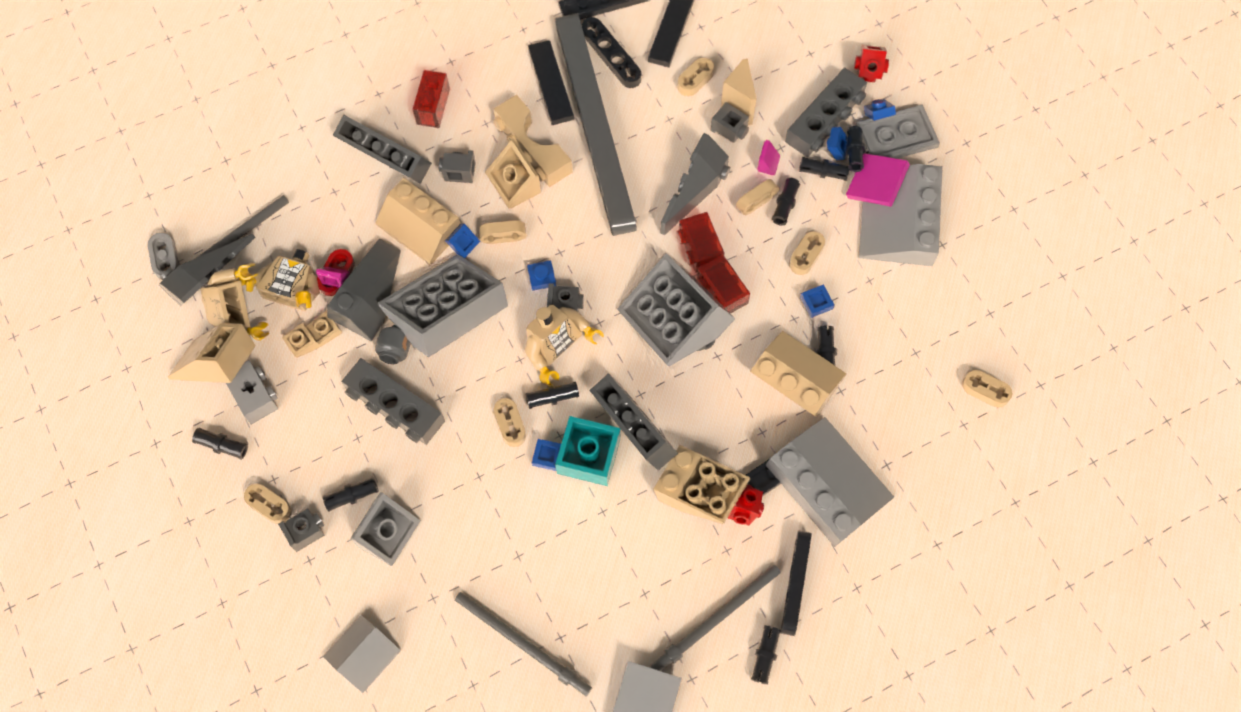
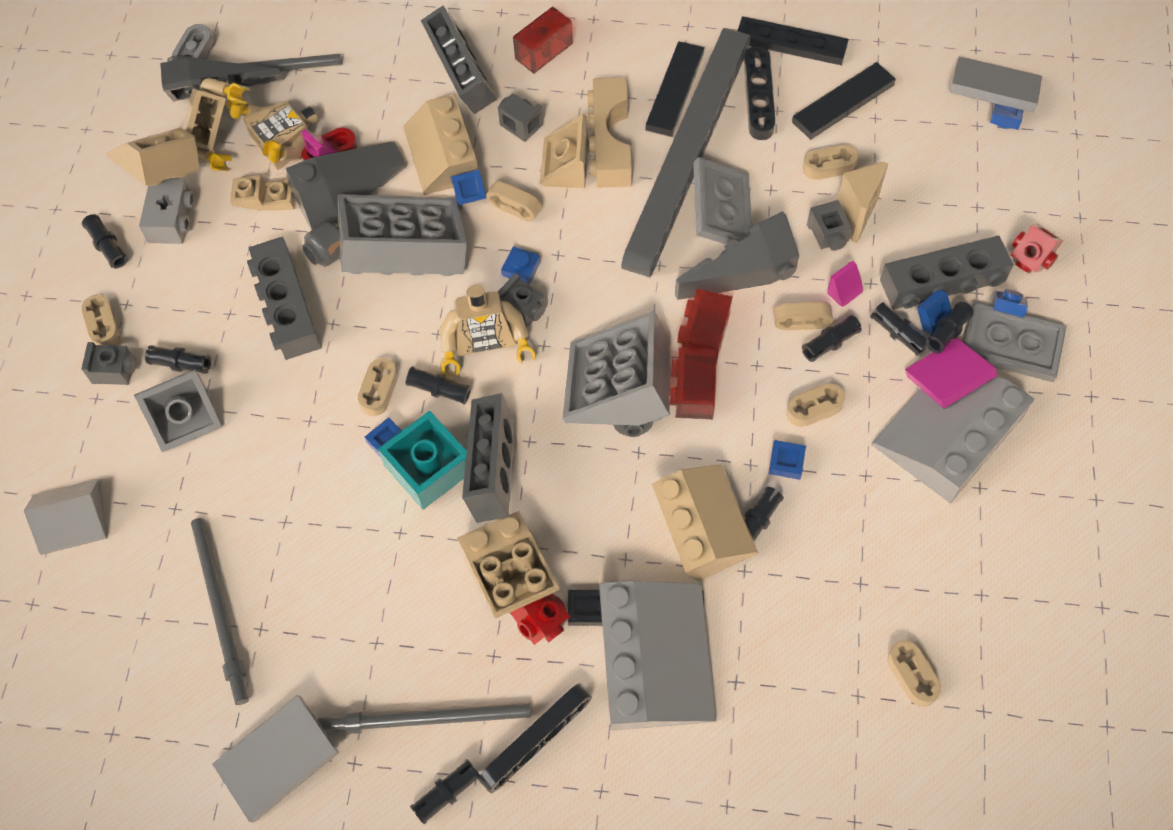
camera: 35 degrees right, 5 degrees down
none -> light grey tile [693,157,752,244]

